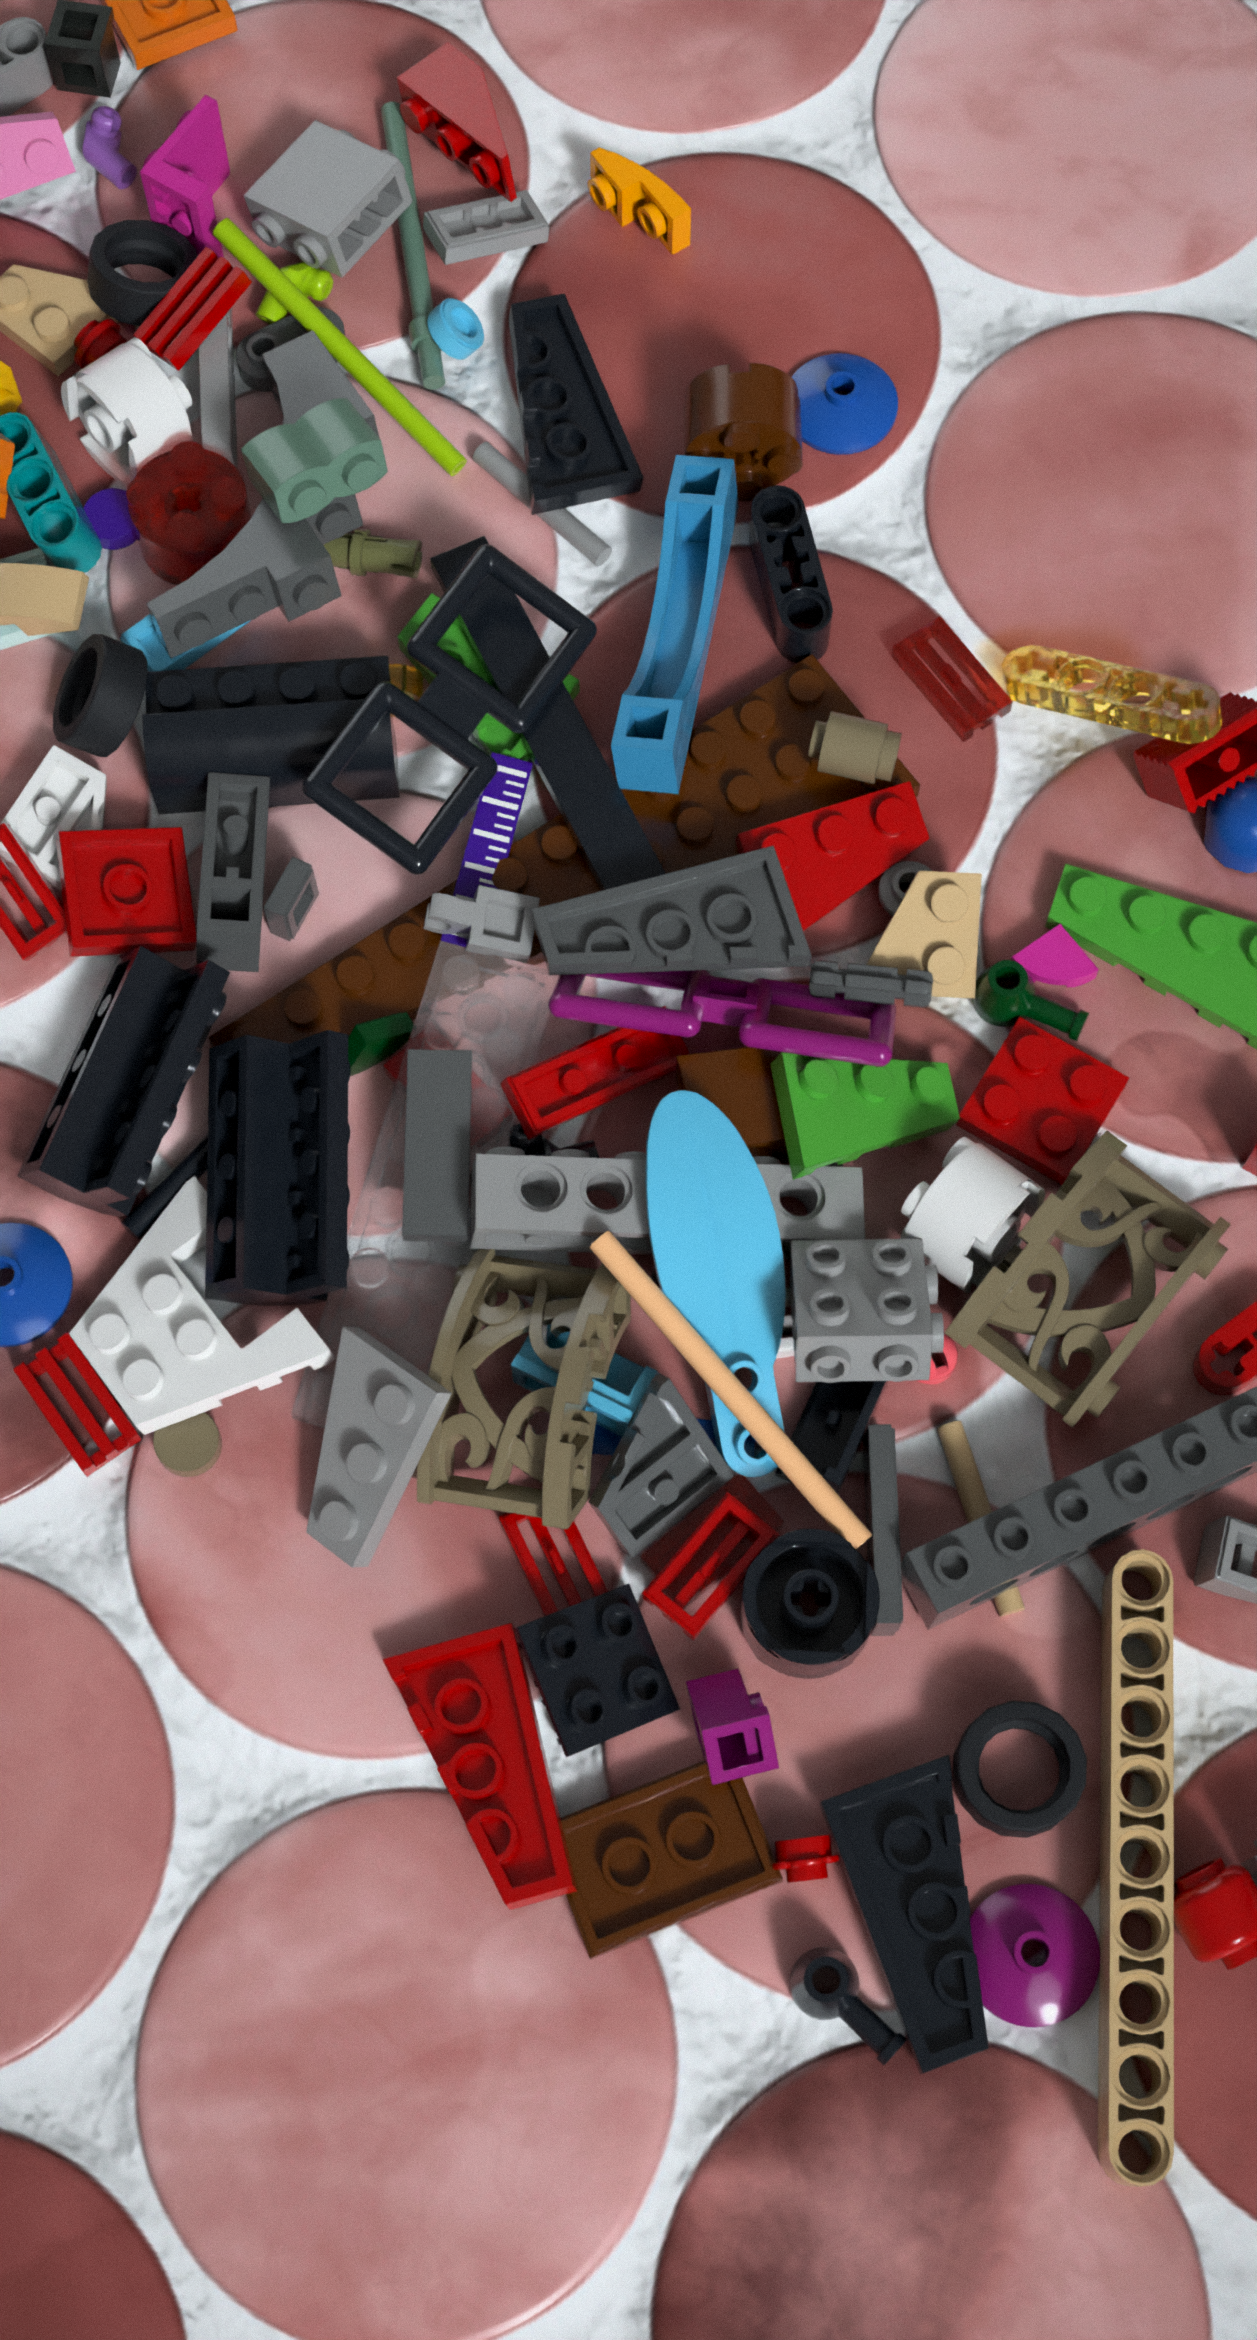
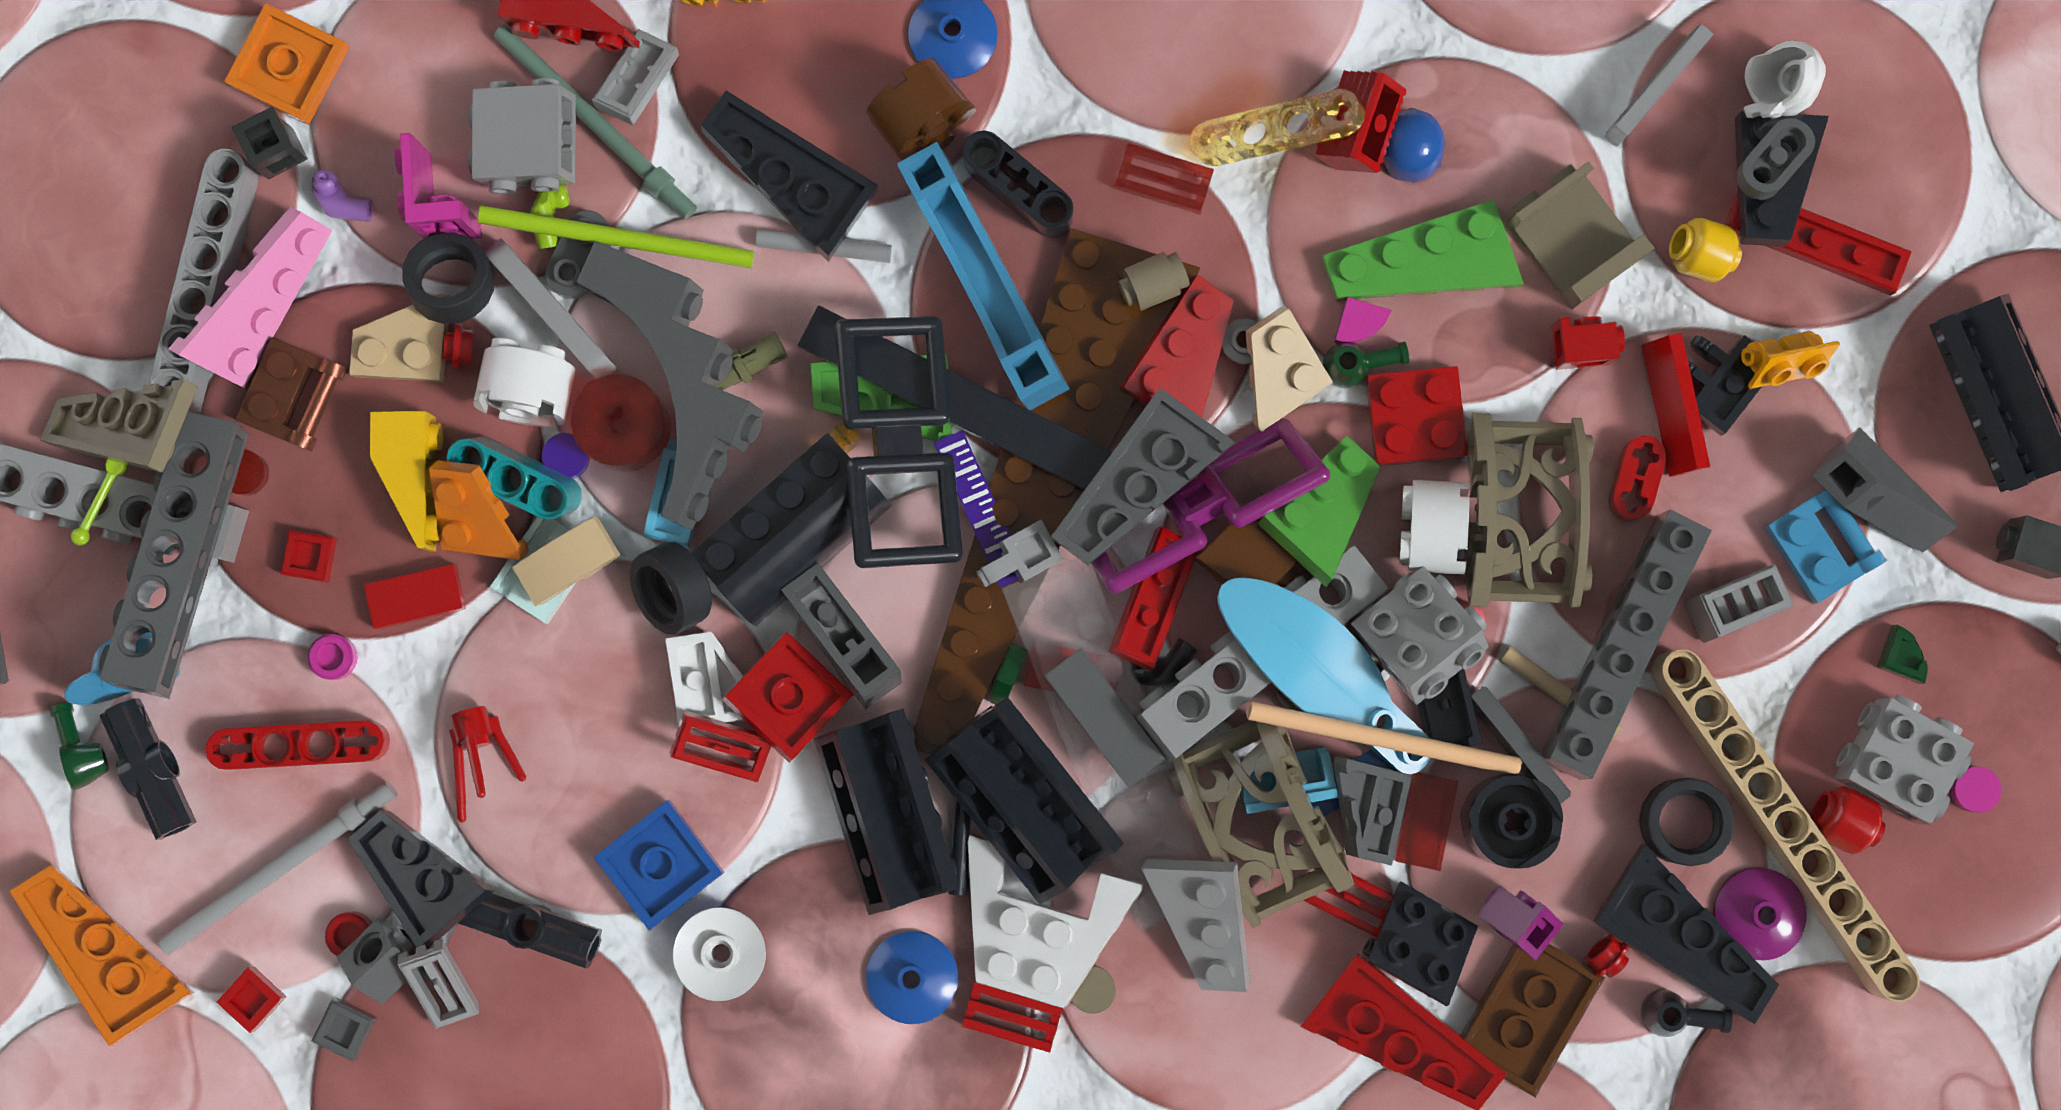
camera: 35 degrees left, 15 degrees up
red tile [133,247,252,371] -> none
sand green brick [241,398,388,523] -> none
dark grey tile [263,856,319,942] -> none
medium azure tile [427,298,484,360] -> none
red tile [642,1492,779,1641] -> none
dark grey axle [809,960,933,1008] -> none

